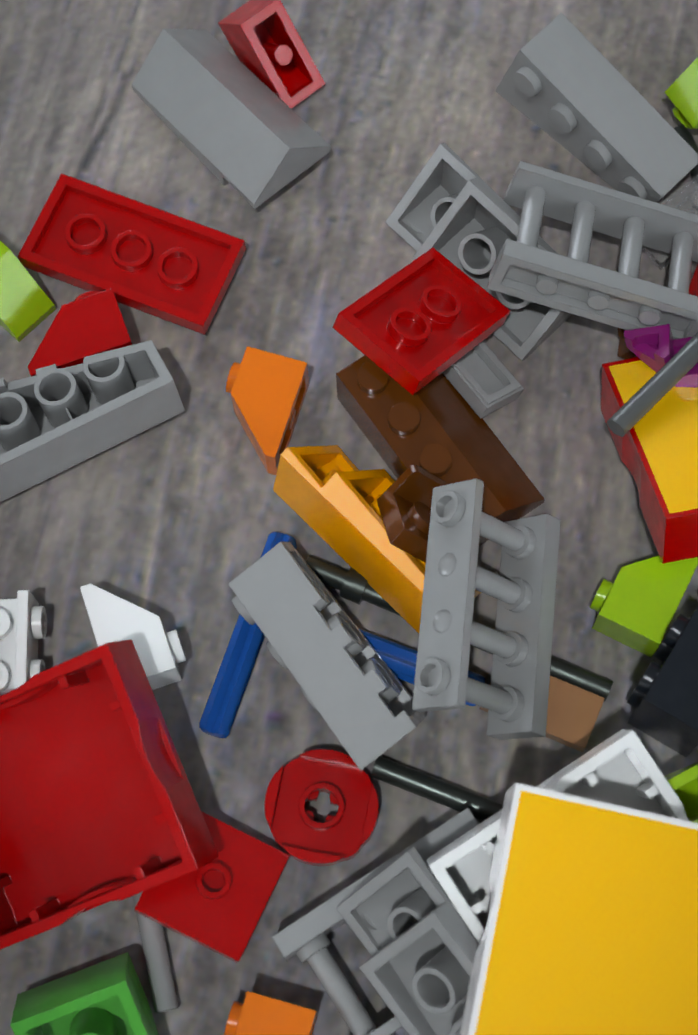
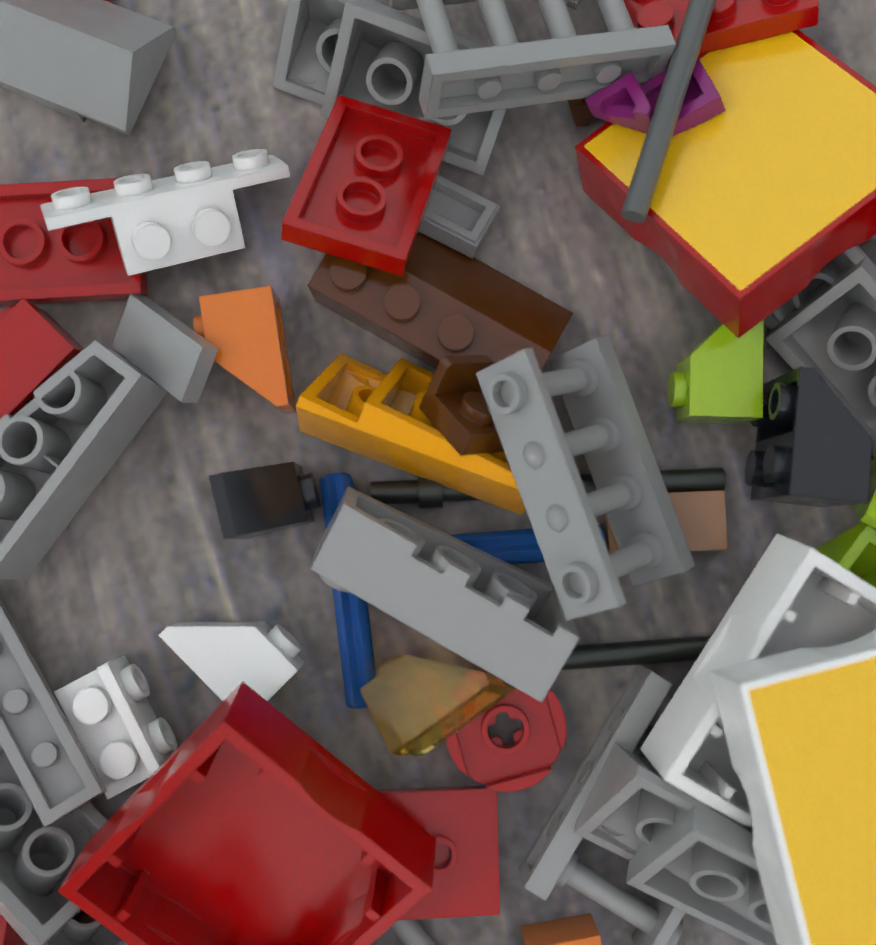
camera: 30 degrees left, 15 degrees up
none -> white bracket [40,149,290,276]
none -> light grey tile [112,294,219,403]
none -> black slope [209,462,321,539]
none -> clear yellow slope [359,655,516,757]

